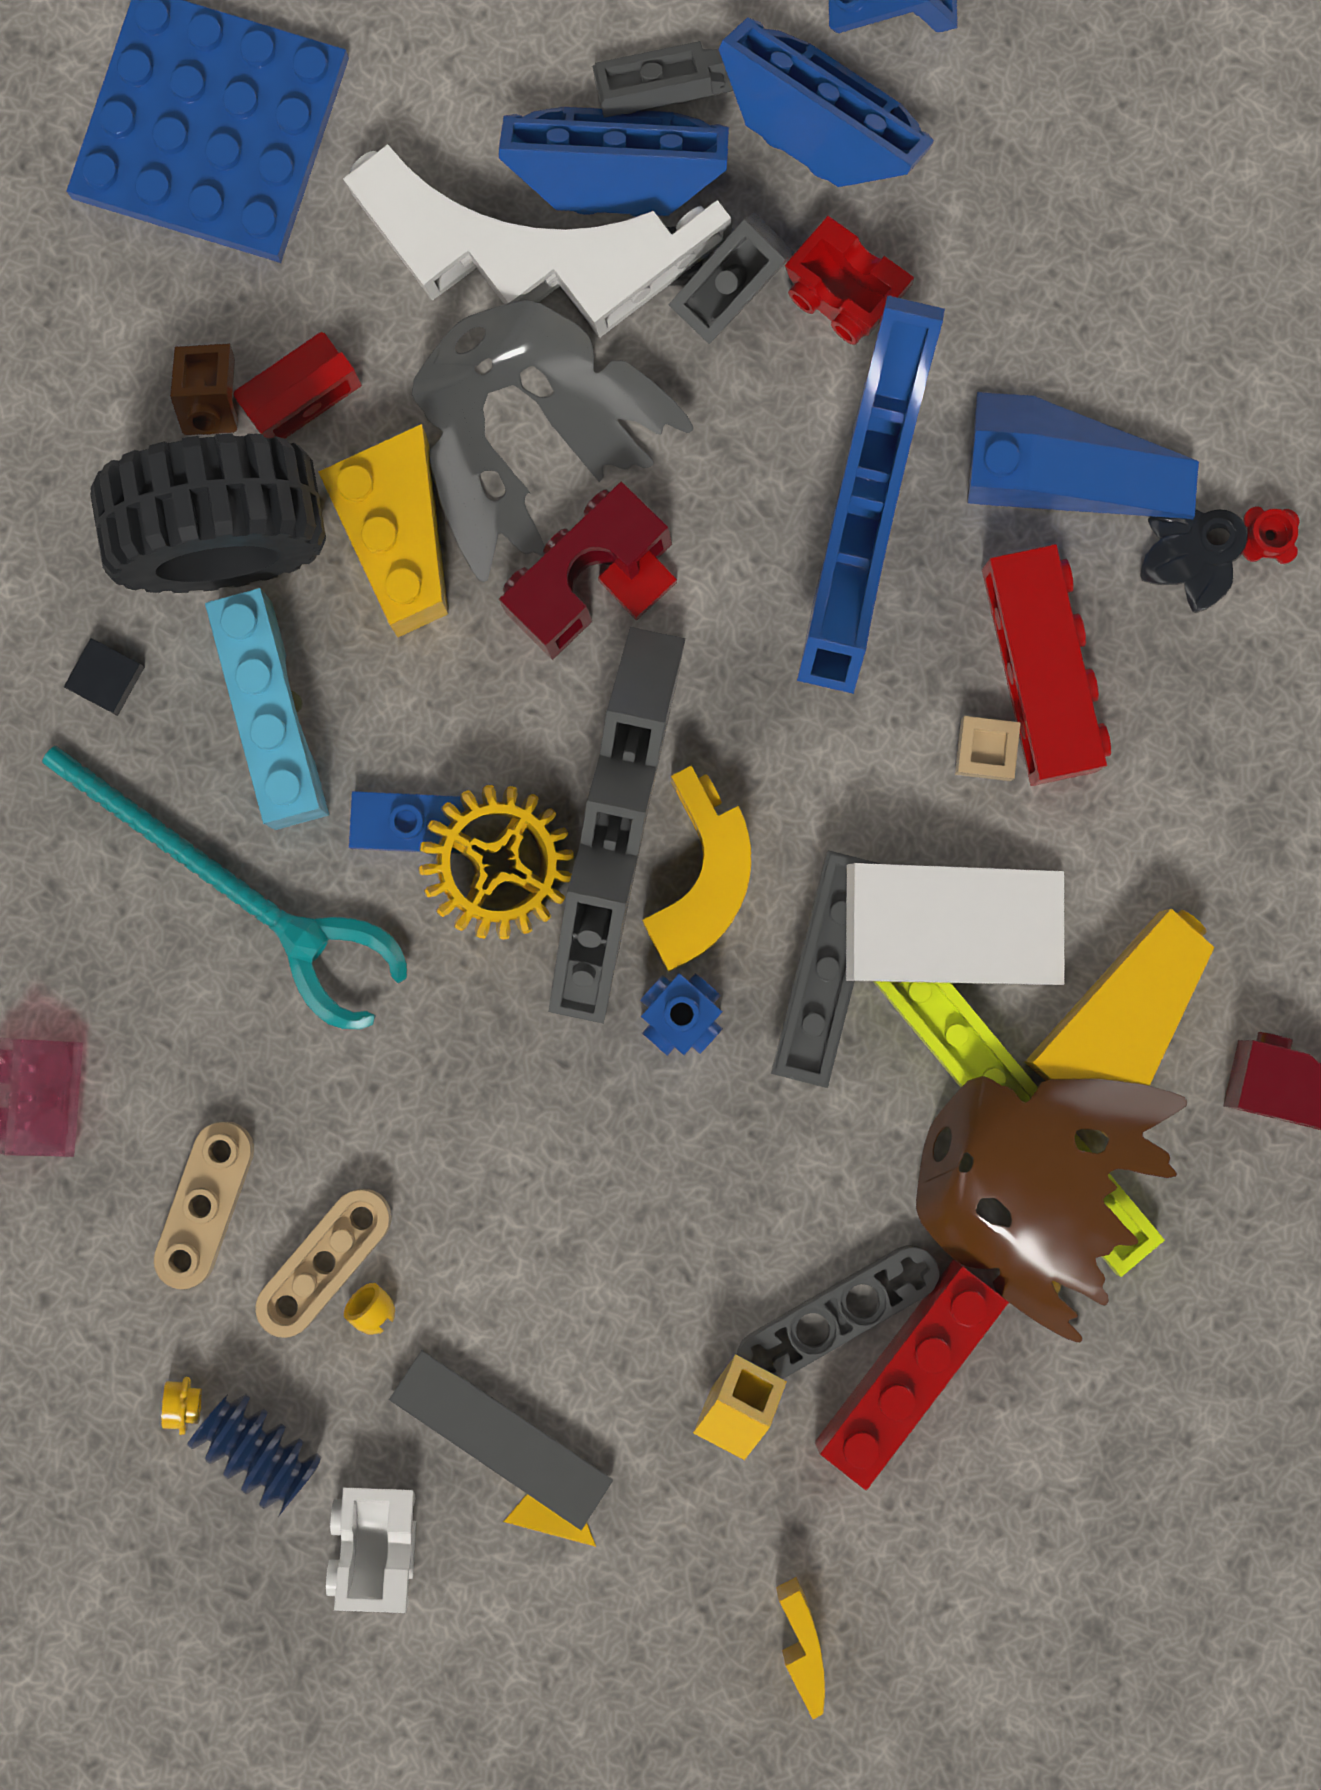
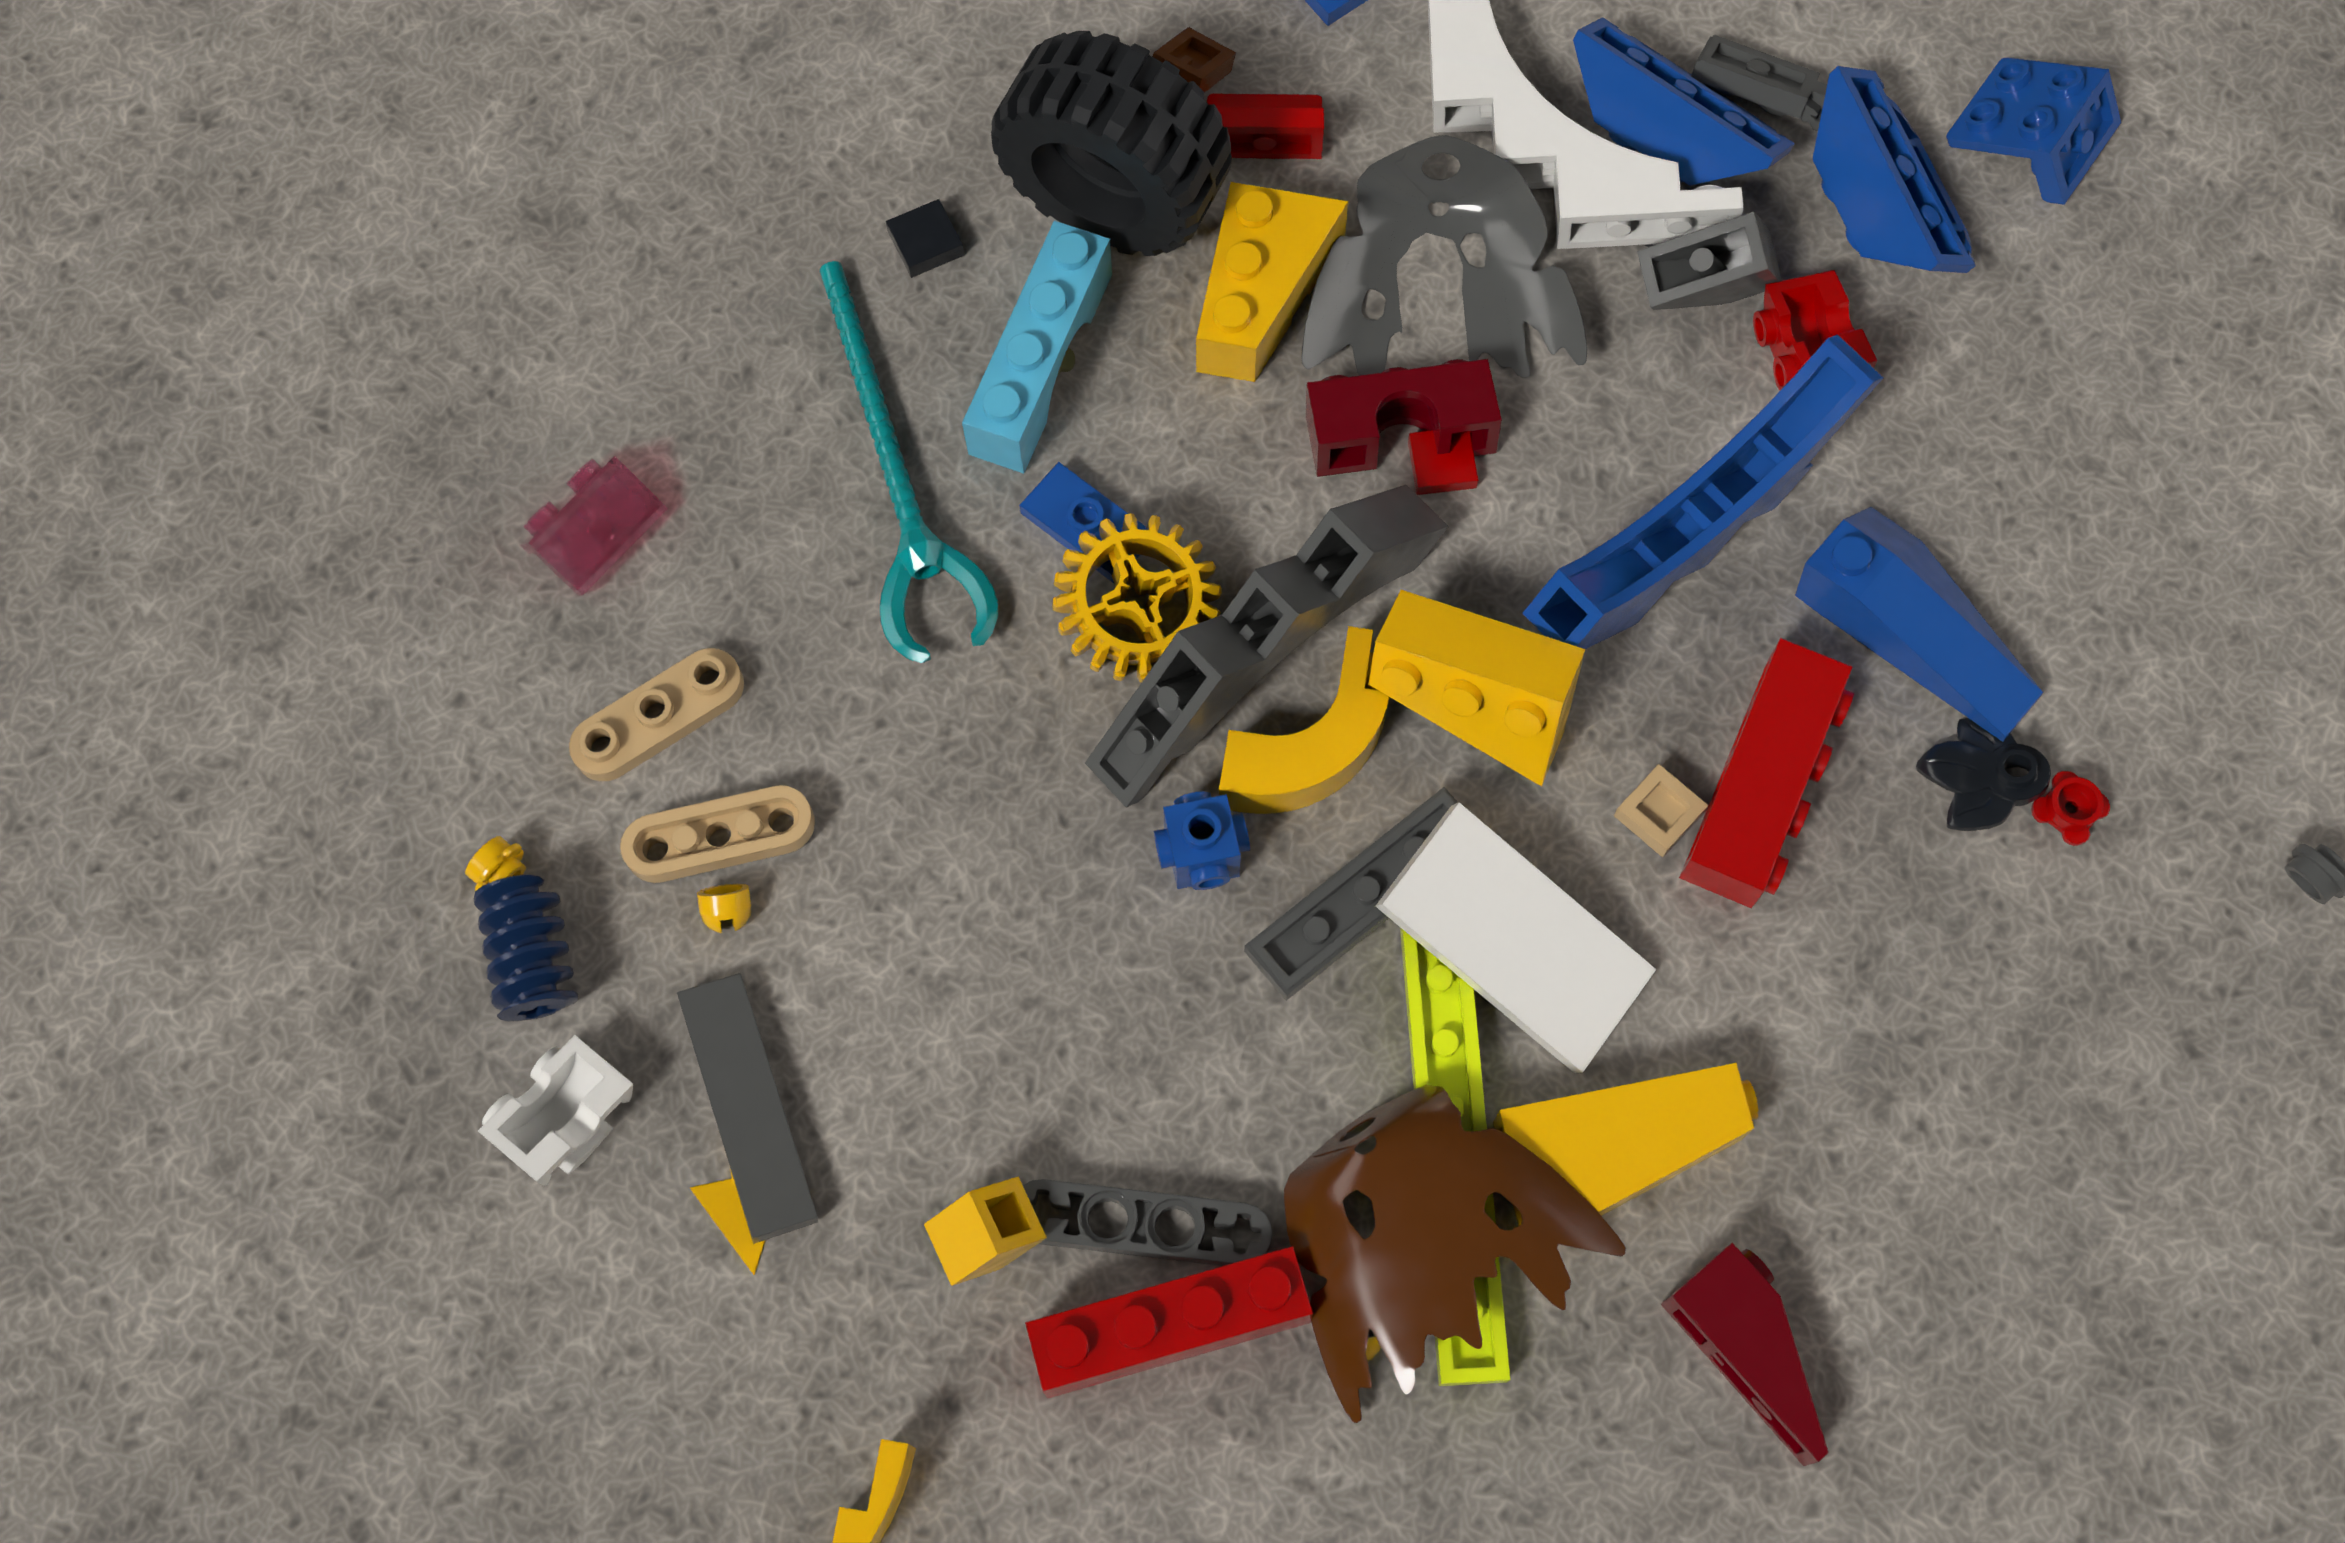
camera: 40 degrees right, 15 degrees down
none -> yellow wedge [1368,590,1586,787]

